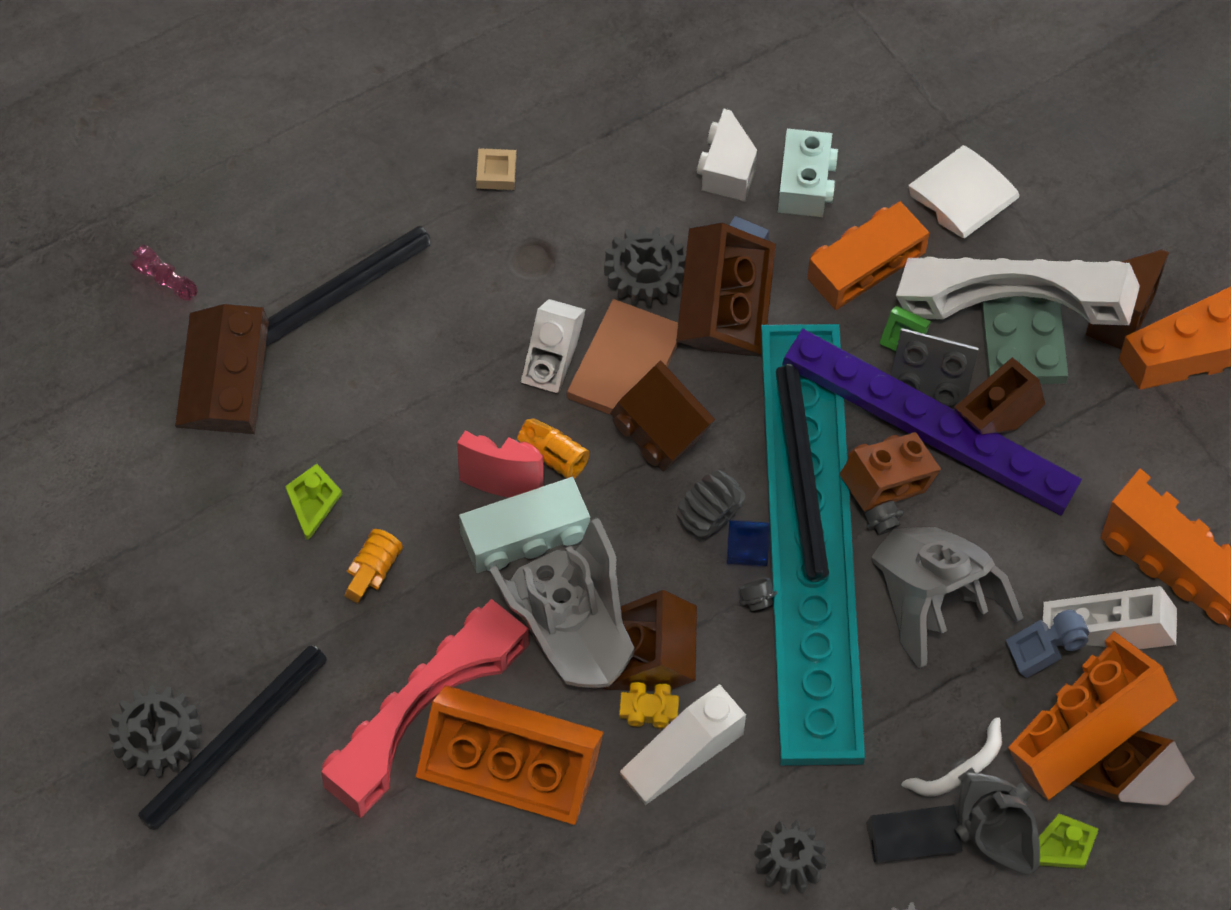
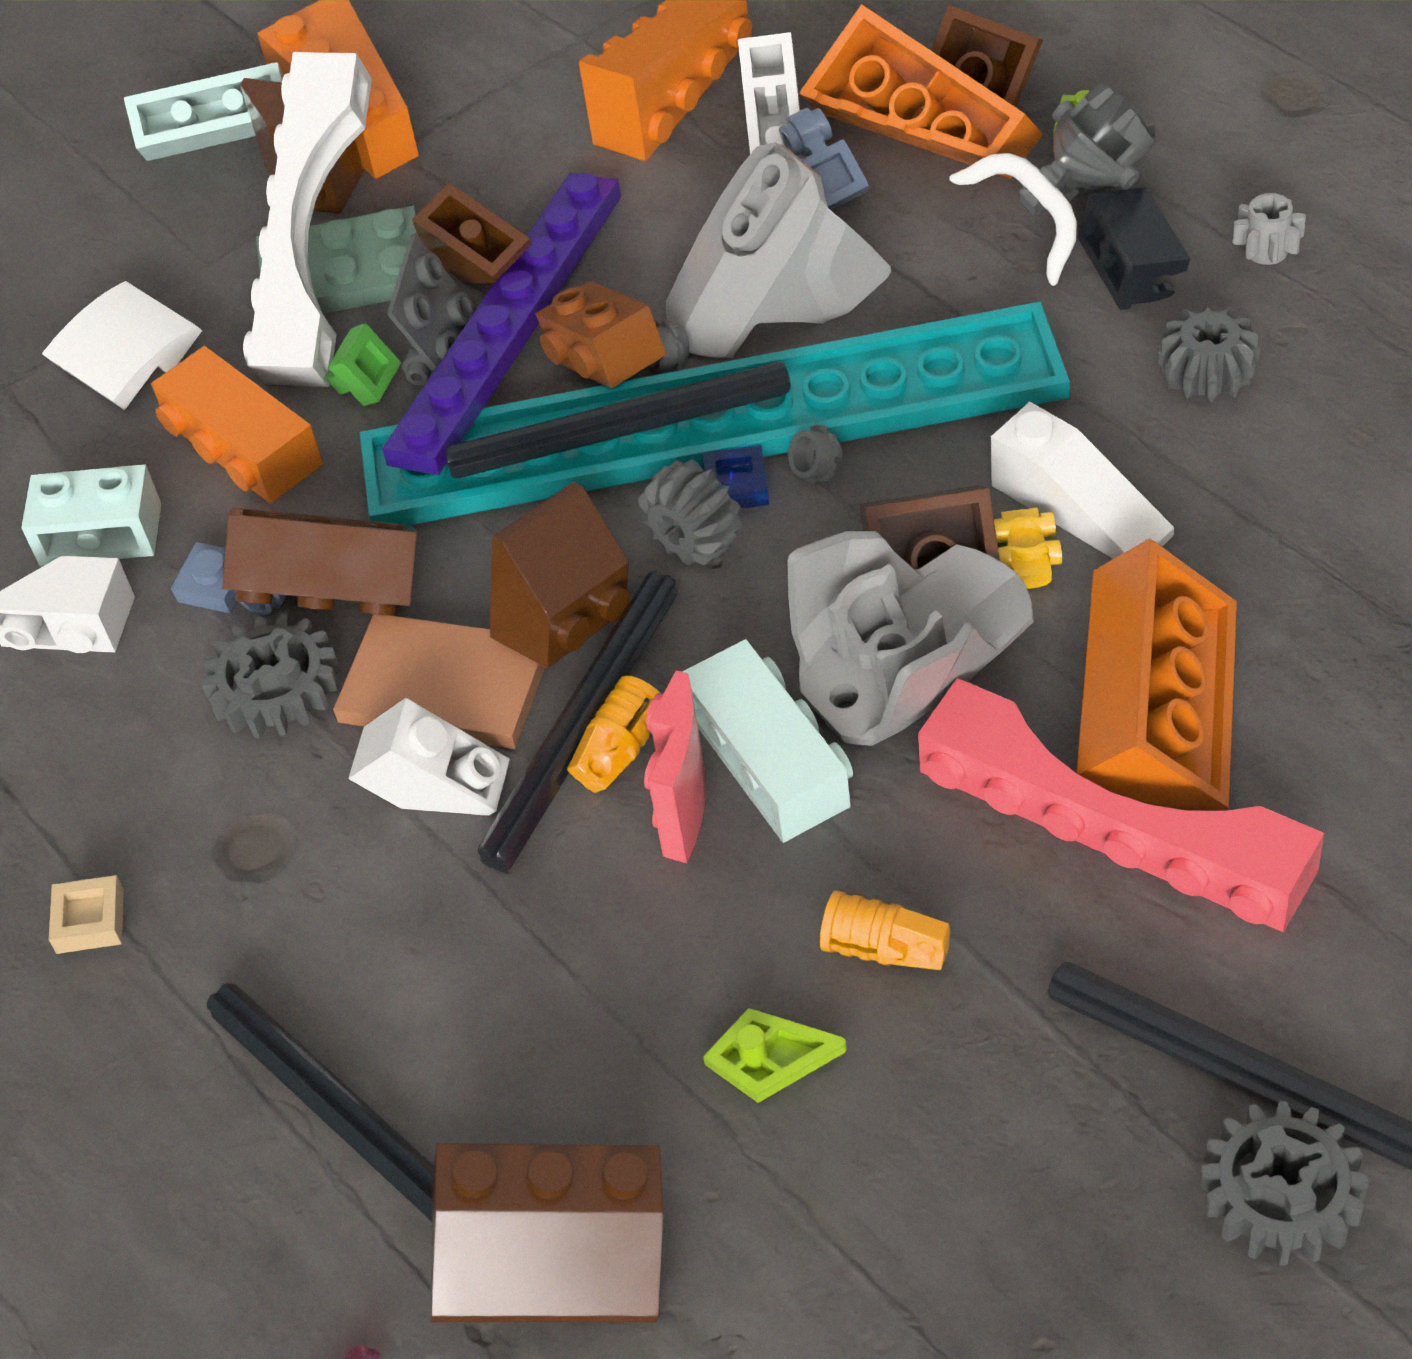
camera: 90 degrees left, 10 degrees down
none -> light aqua brick [124,62,284,161]
none -> black axle [478,571,677,872]

